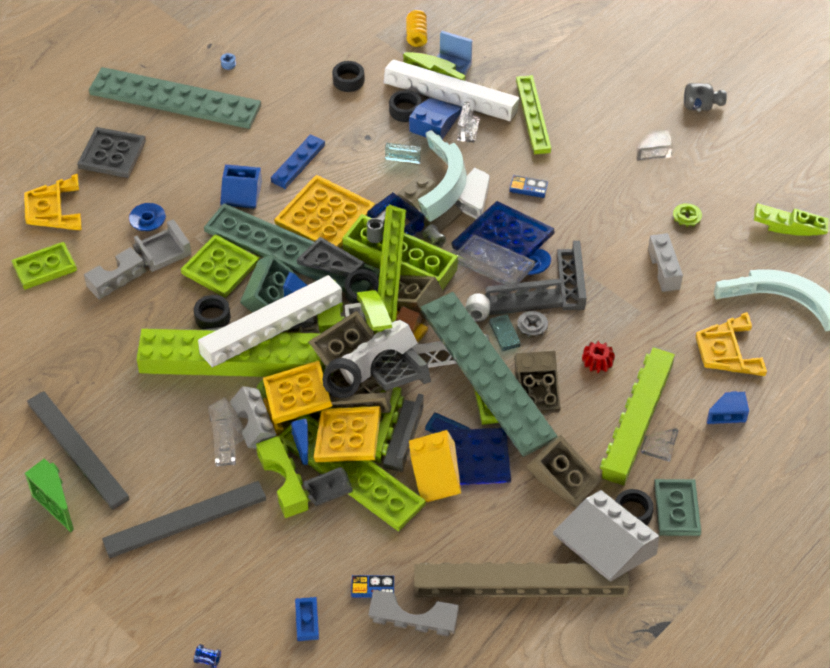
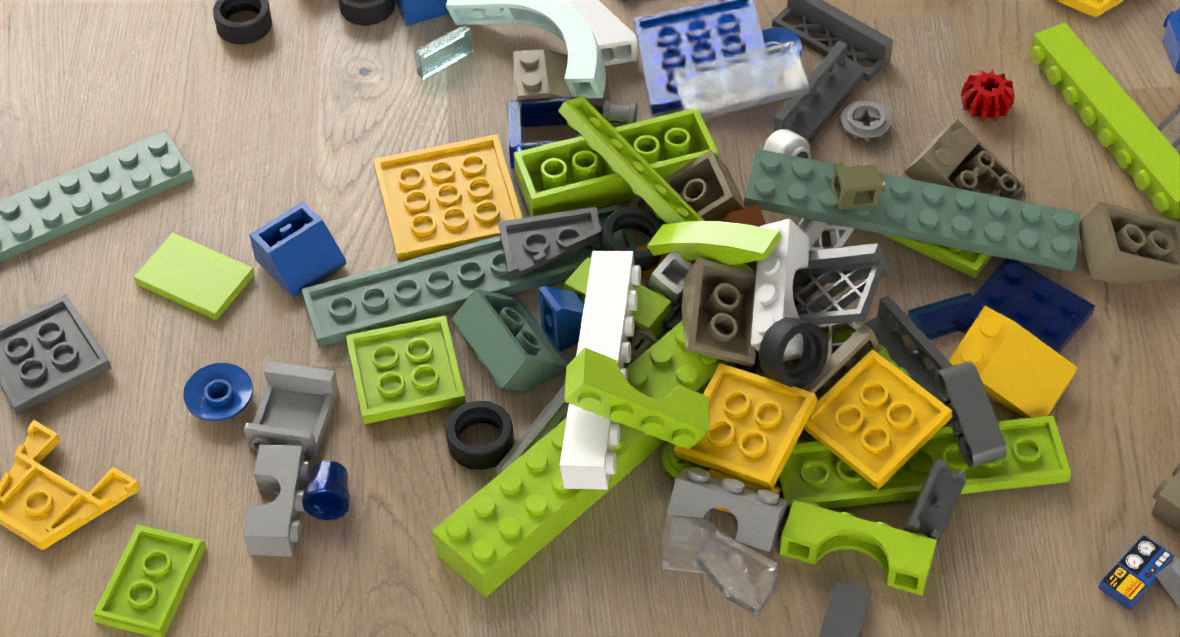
camera: 45 degrees left, 0 degrees up
medium blue bush [220,53,236,70] -> none
blue plate [271,134,325,189] -> none
blue slope [291,419,308,465] -> none
dark grey piece [367,210,386,243] -> none
clear light blue tile [489,314,521,351] -> none
none -> tile [134,232,255,321]
none -> clear blue piece [302,461,350,520]
none -> lime arch [564,348,709,450]
none -> olive brick [831,163,885,211]
none -> dark grey beam [934,361,1007,468]

